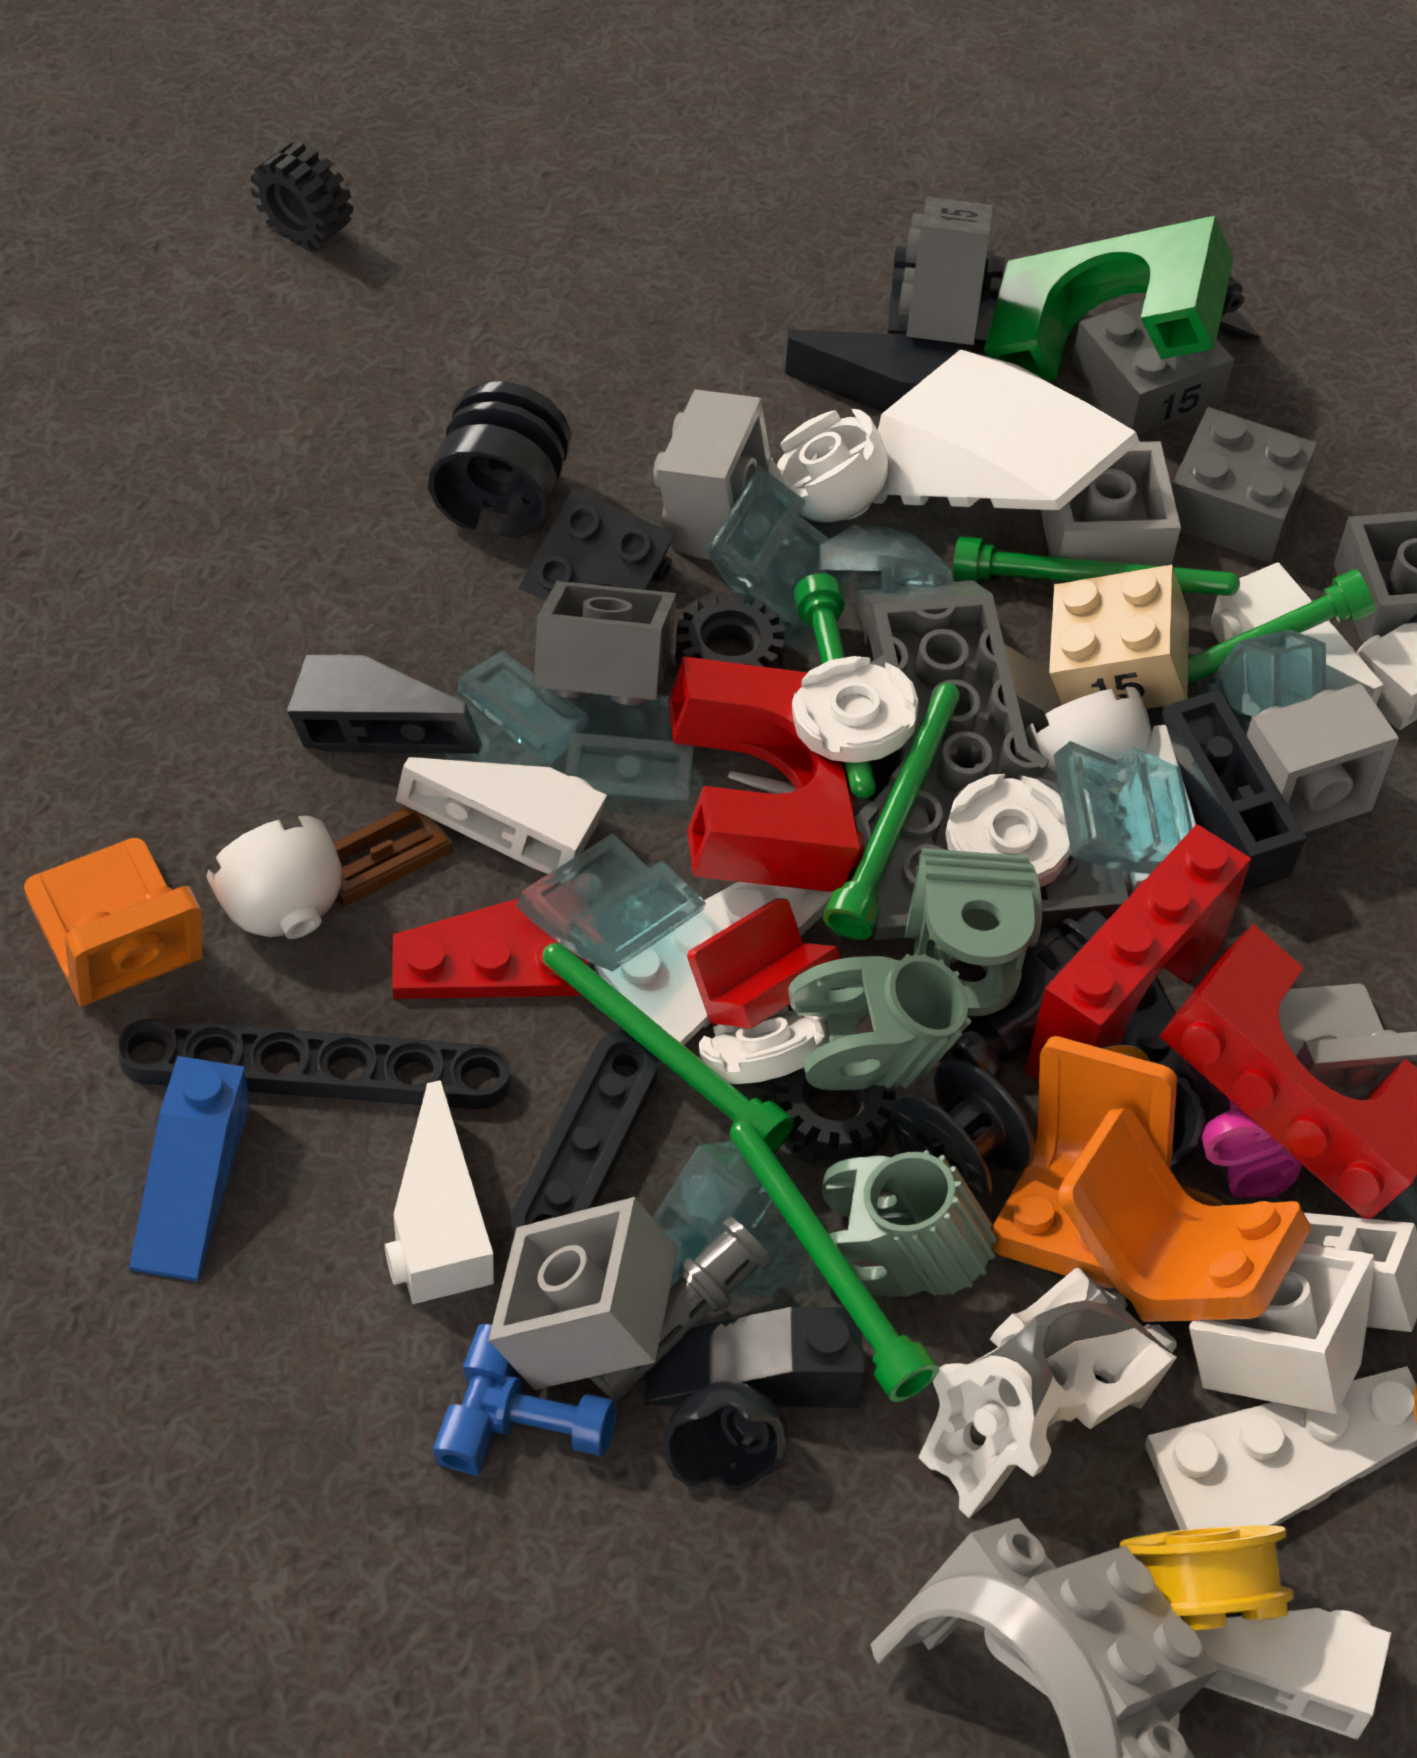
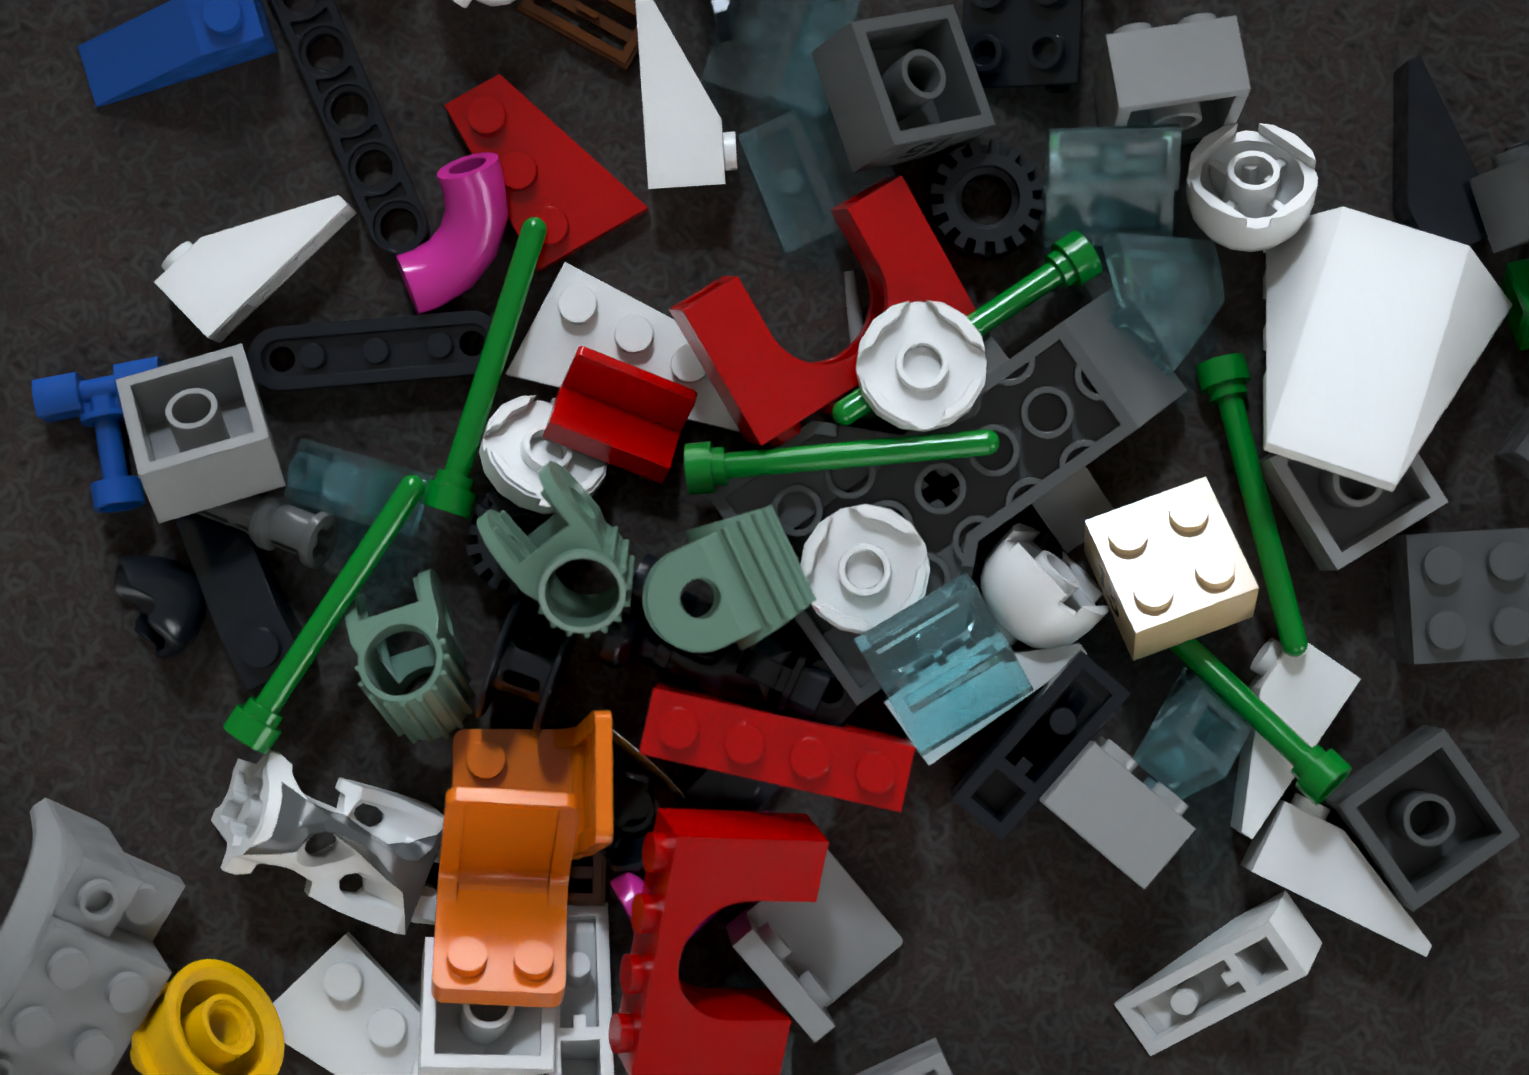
camera: 65 degrees right, 35 degrees up
clear light blue slope [517,833,706,972] -> none
none -> dark pink cylinder [396,152,508,315]

